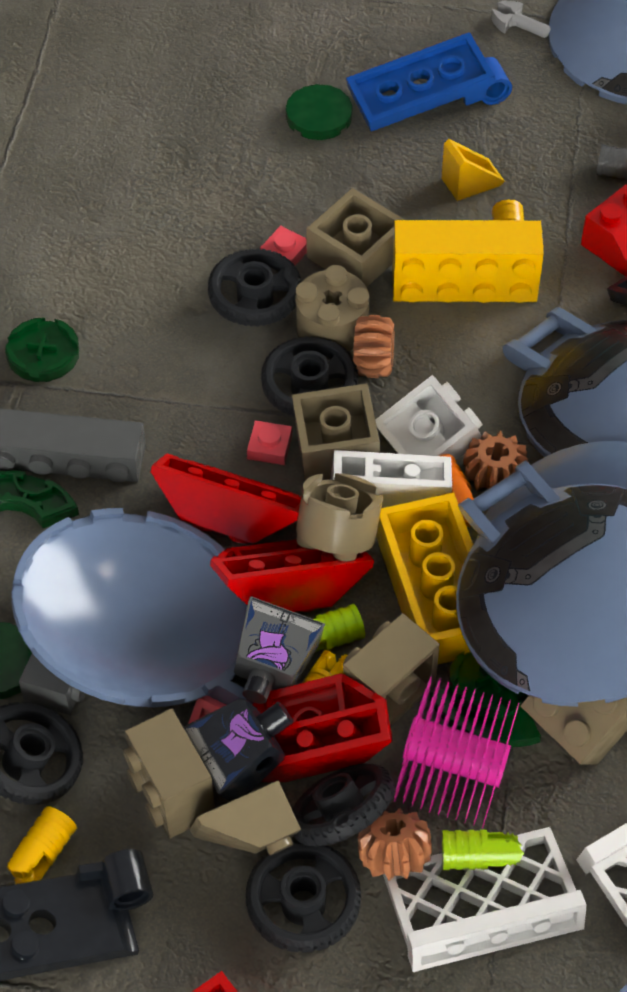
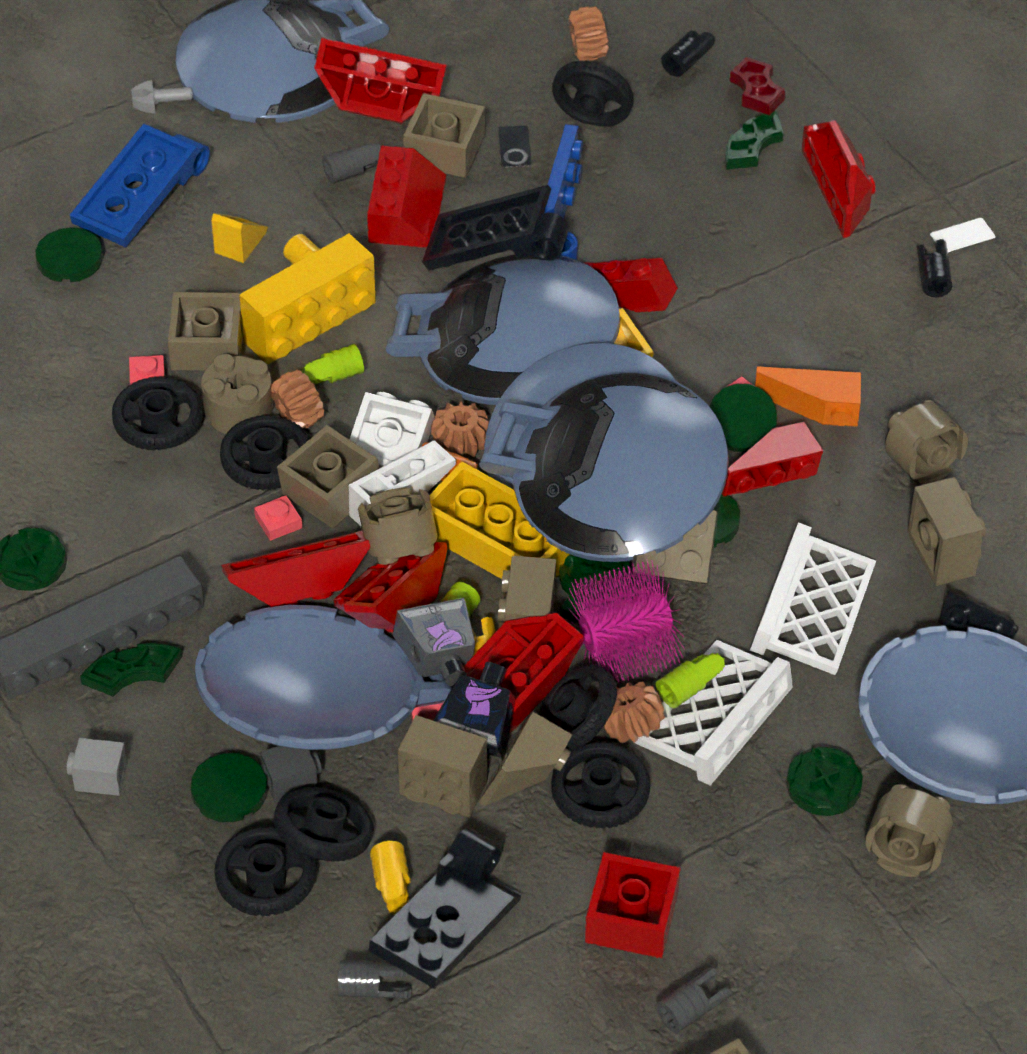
camera: 40 degrees left, 5 degrees down
none -> lime hinge [300,344,364,384]

